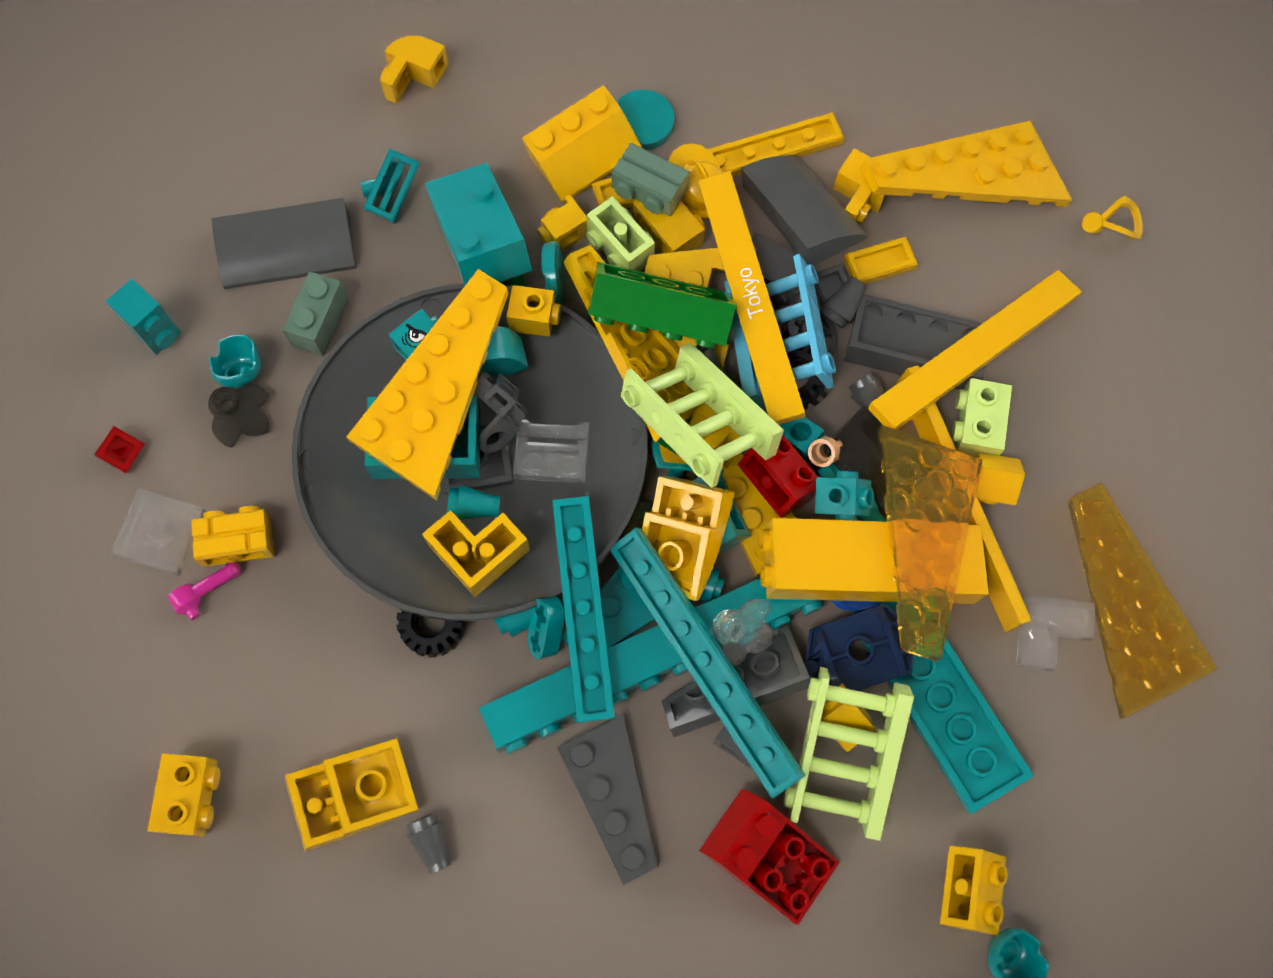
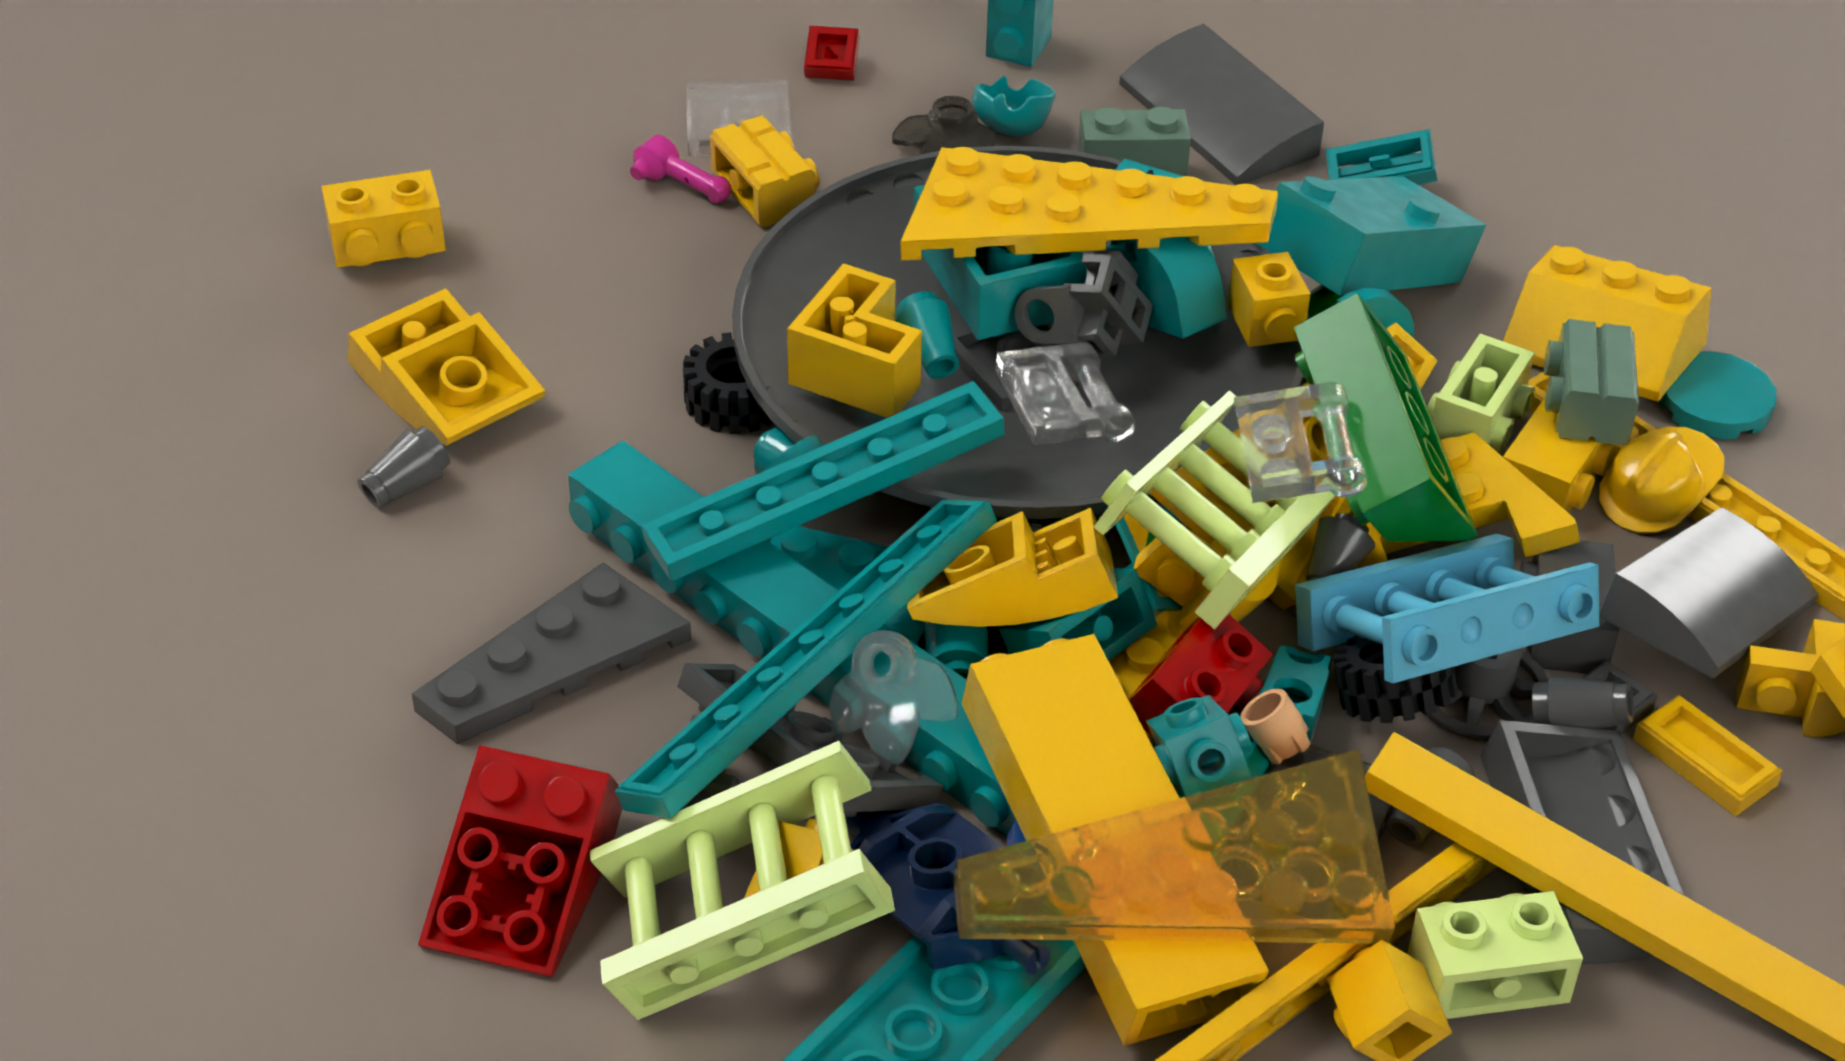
camera: 70 degrees right, 30 degrees down
yellow brick [380,36,448,104] -> none
yellow brick [536,195,587,252] -> none
yellow tile [698,171,806,425] -> none
none -> clear plate [1233,382,1367,503]

